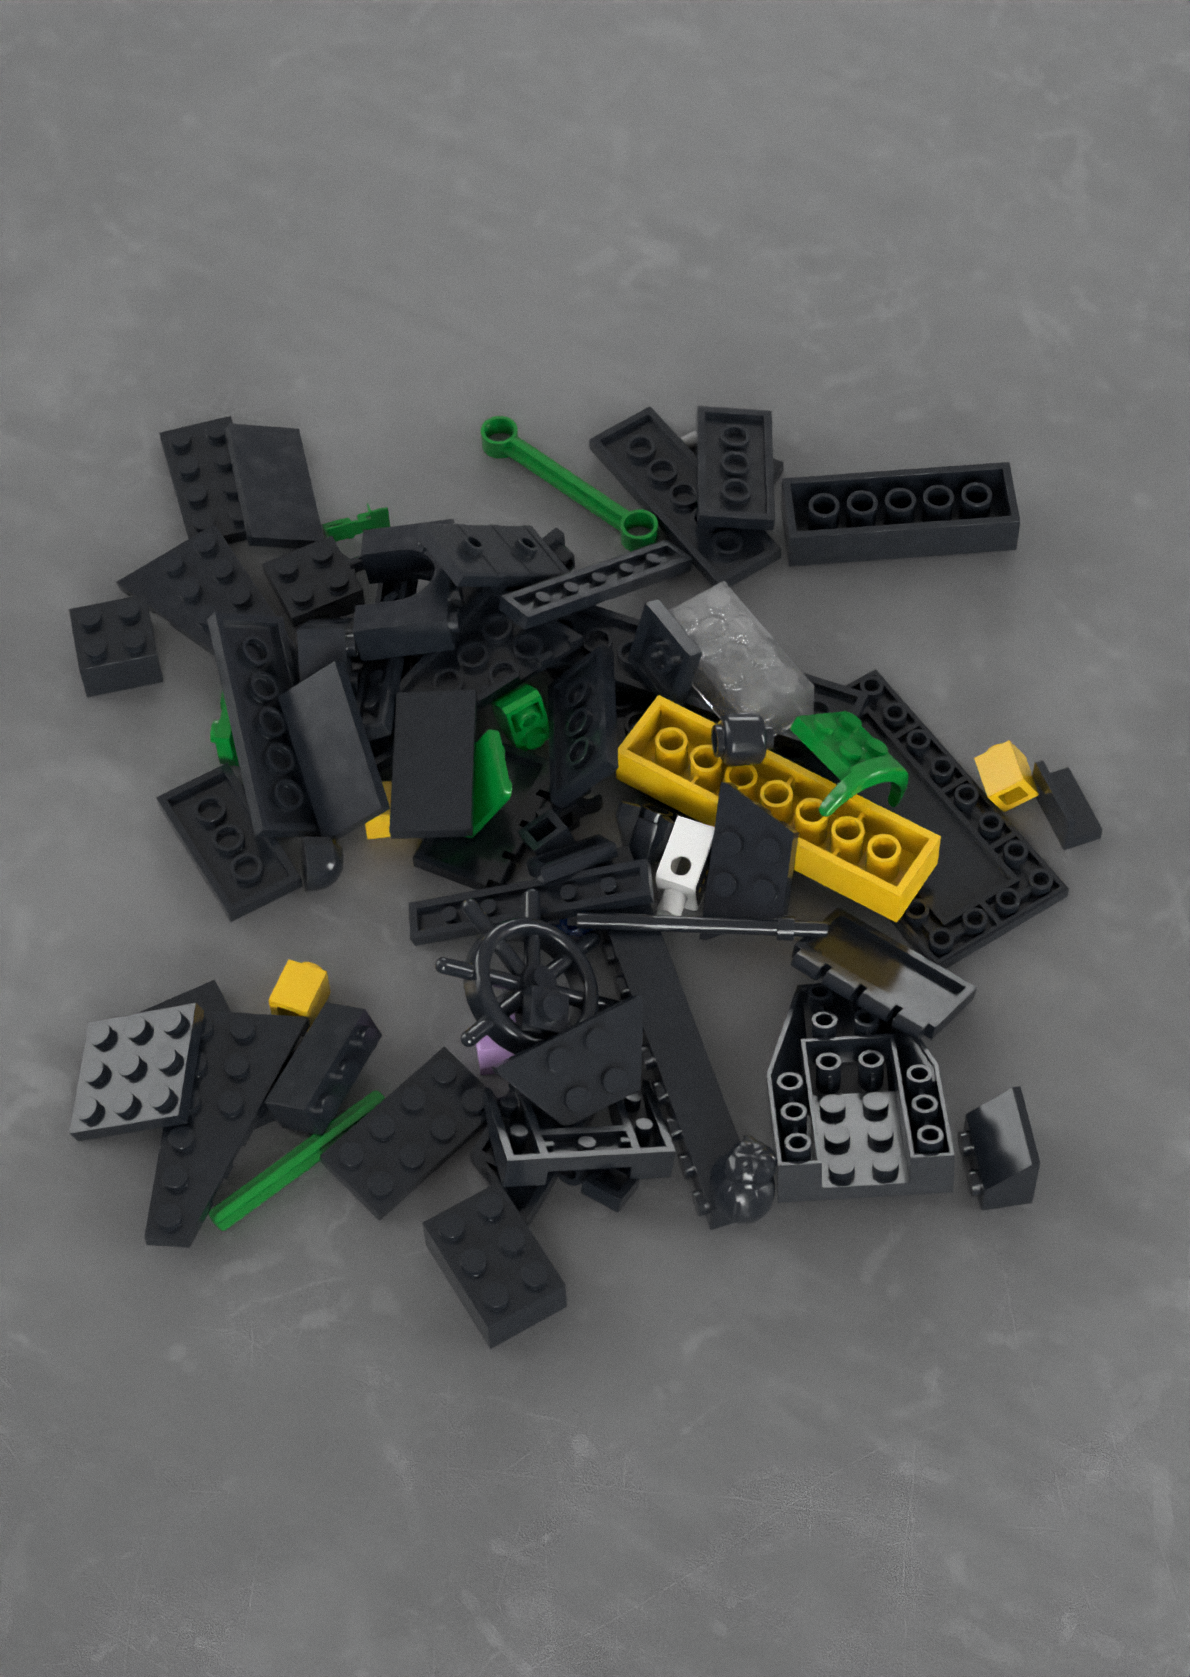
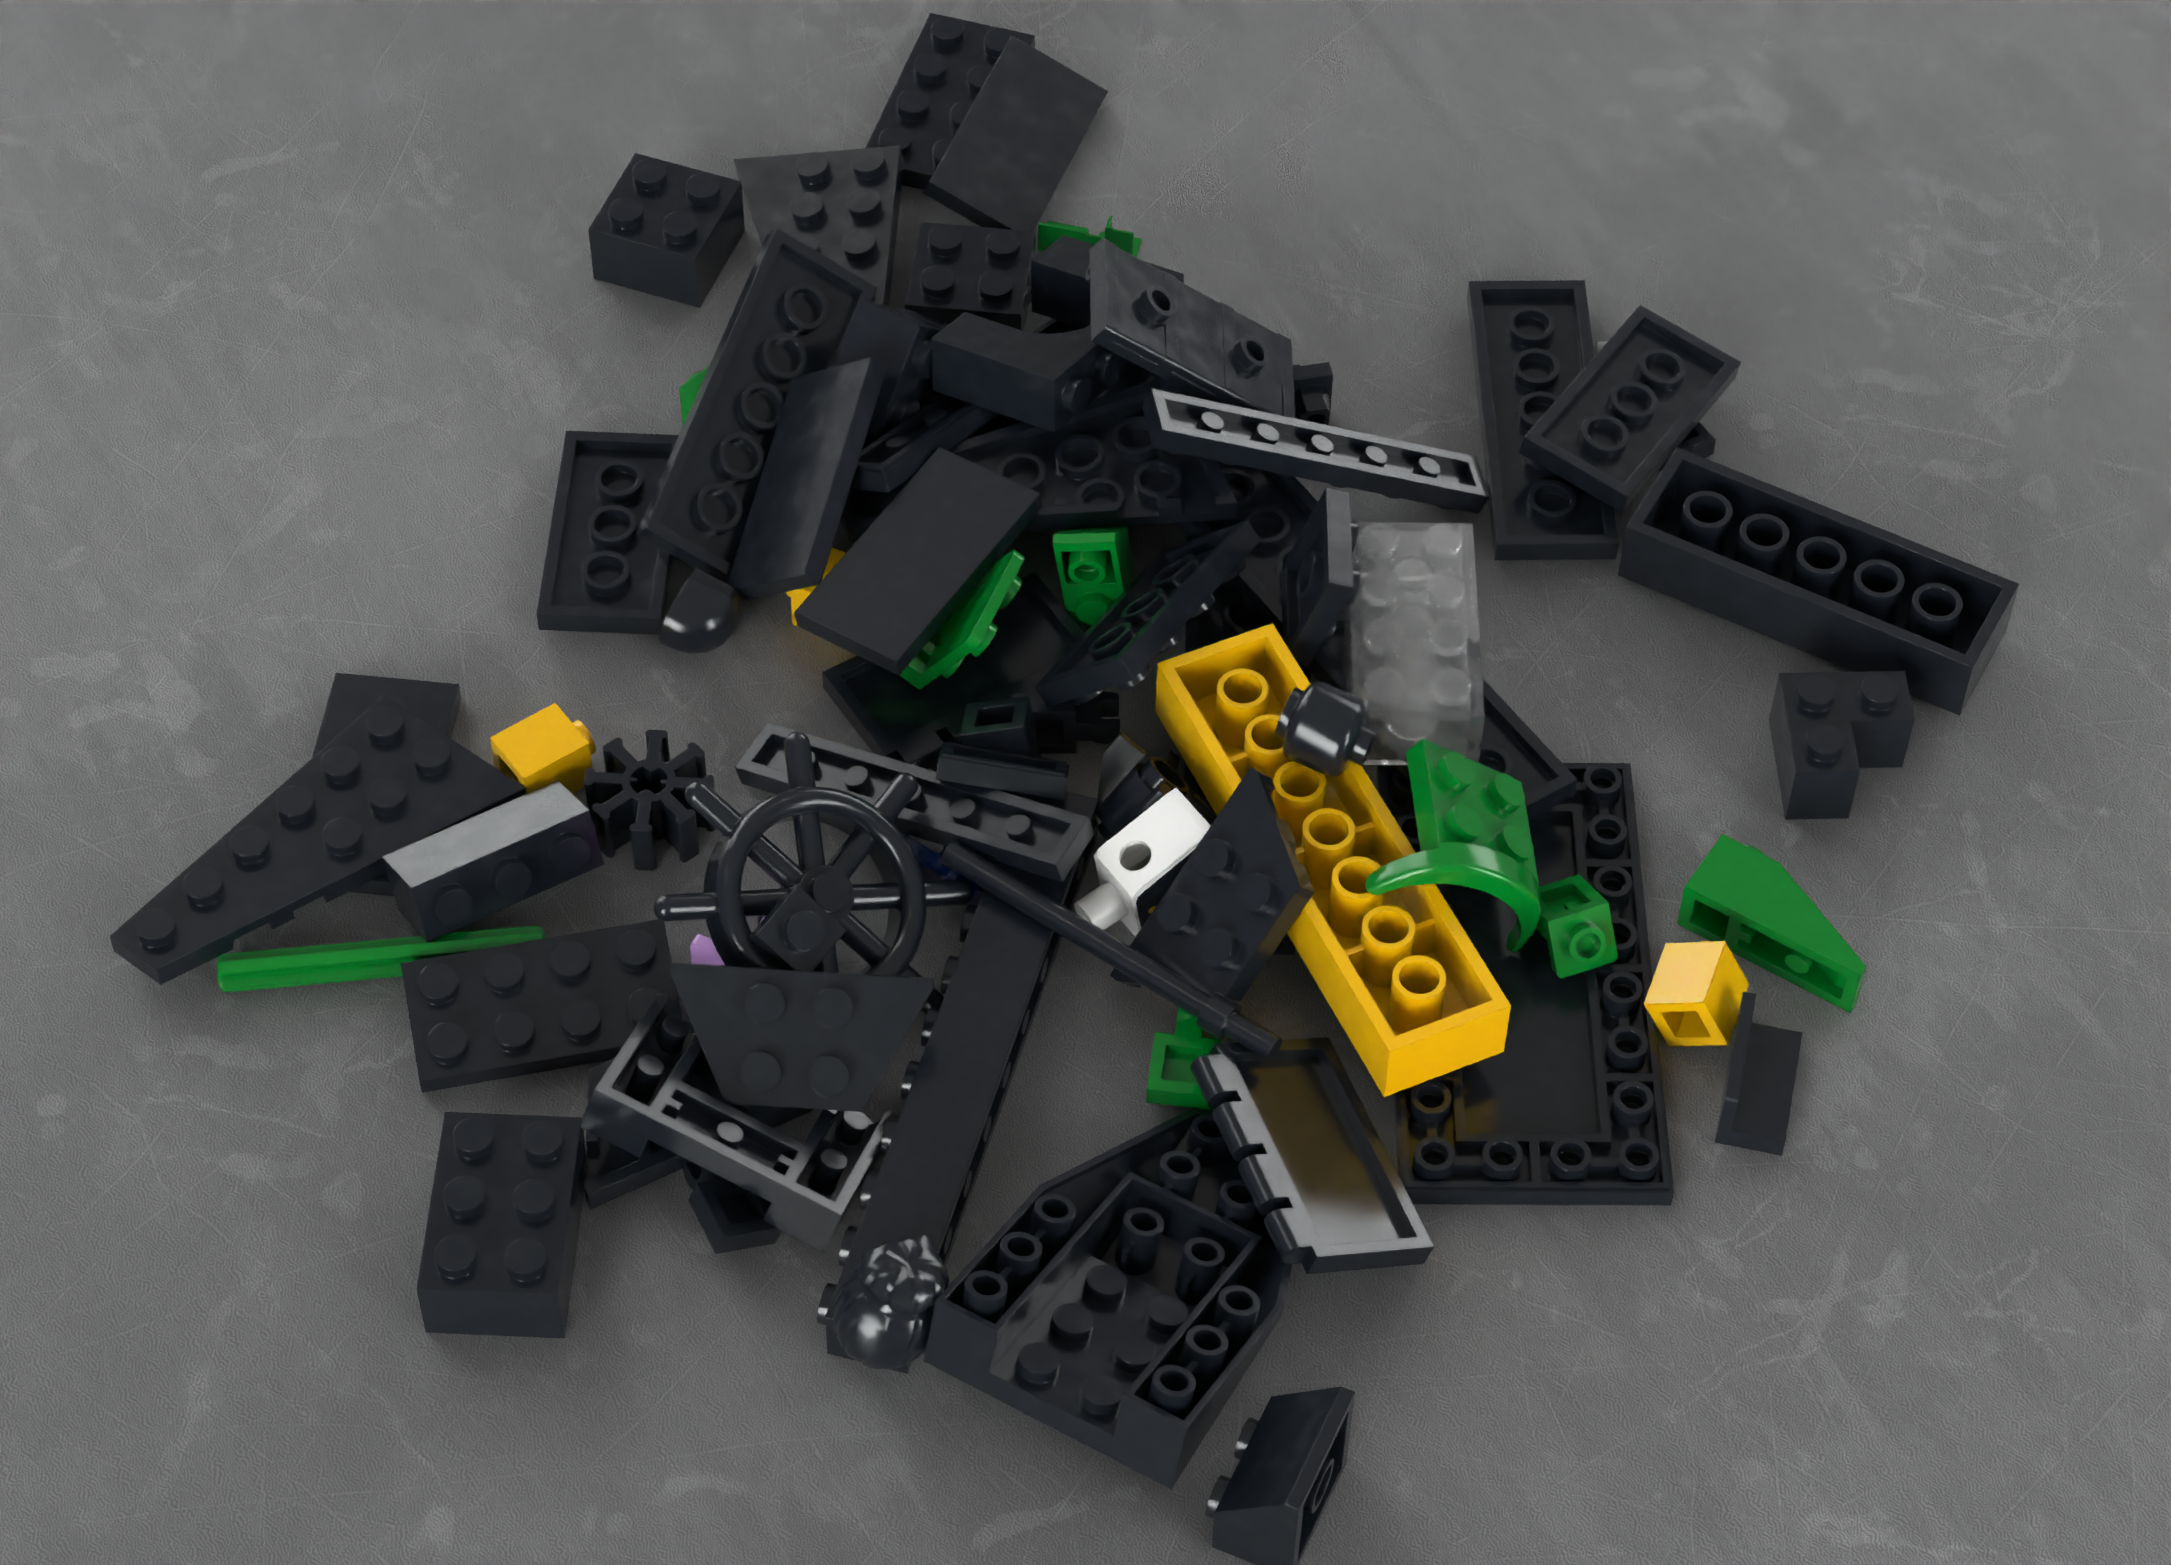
camera: 30 degrees right, 5 degrees down
plate [69,1003,204,1141] -> none
green piece [480,416,658,552] -> none
none -> black gear [584,730,716,871]
none -> green plate [1146,1007,1221,1110]
none -> green bracket [1536,874,1618,978]
none -> green slope [1677,834,1866,1013]
none -> black brick [1769,671,1914,820]

